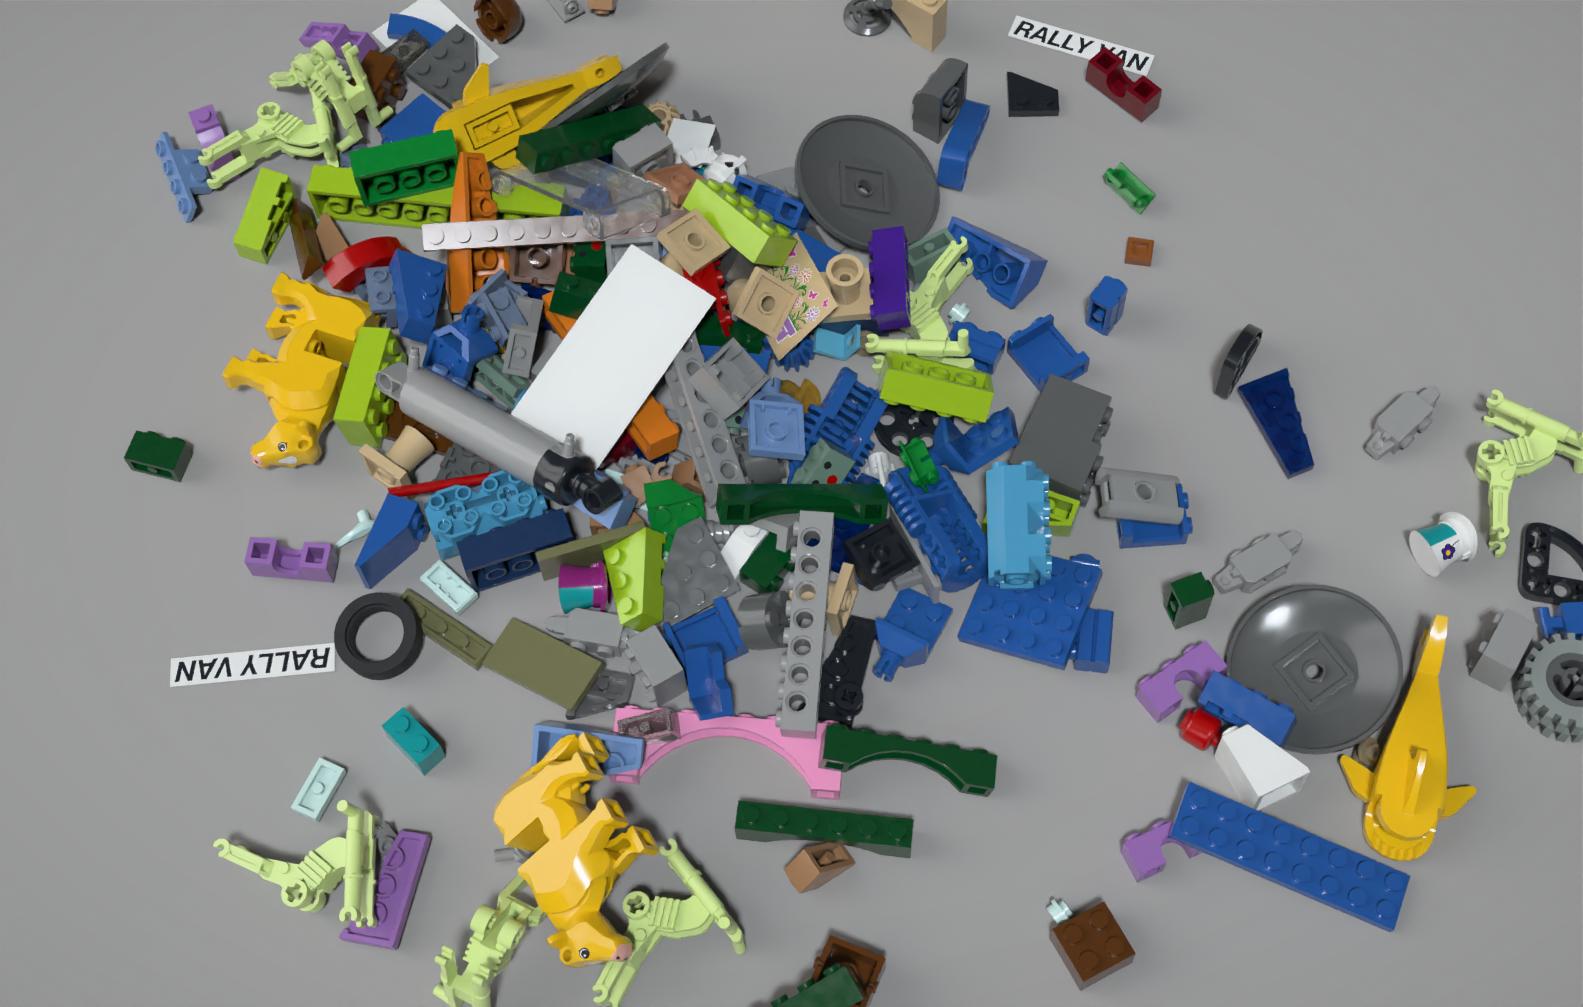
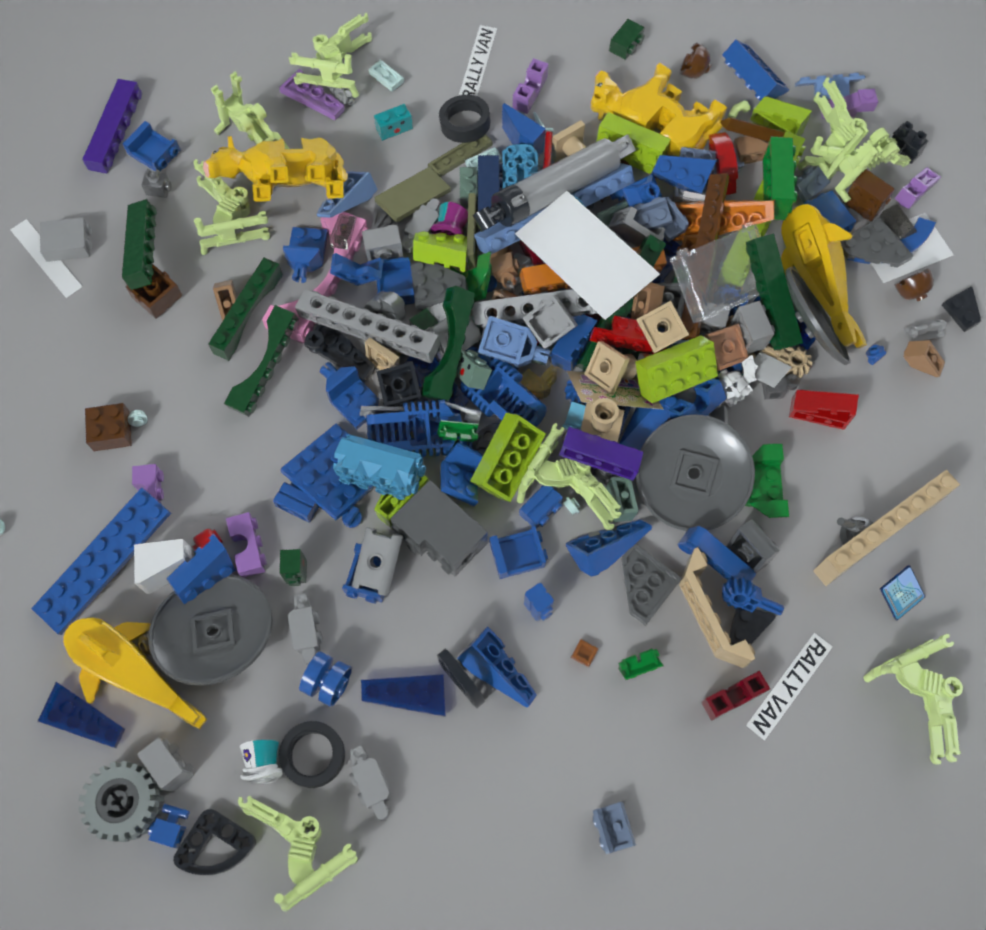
camera: 105 degrees right, 5 degrees up
none -> clear blue wing [38,682,125,749]
none -> black tyre [279,721,345,788]
none -> blue plate [283,227,328,283]
none -> blue wheel [299,651,352,707]
none -> blue wedge [457,626,537,708]
none -> sand green brick [460,167,478,209]
none -> sand blue bracket [593,802,636,854]
none -> dark grey plate [621,544,682,626]
none -> tan slope [679,547,755,668]
none -> reddish brown cylinder [680,43,711,79]
none -> blue slope [722,39,790,101]
none -> blue gear [722,576,784,615]
none -> yellowish green arm [727,101,751,119]
none -> green piece [745,444,789,518]
none -> red wedge [789,390,859,430]
none -> blue plate [866,345,887,365]
none -> black hips [892,121,928,164]

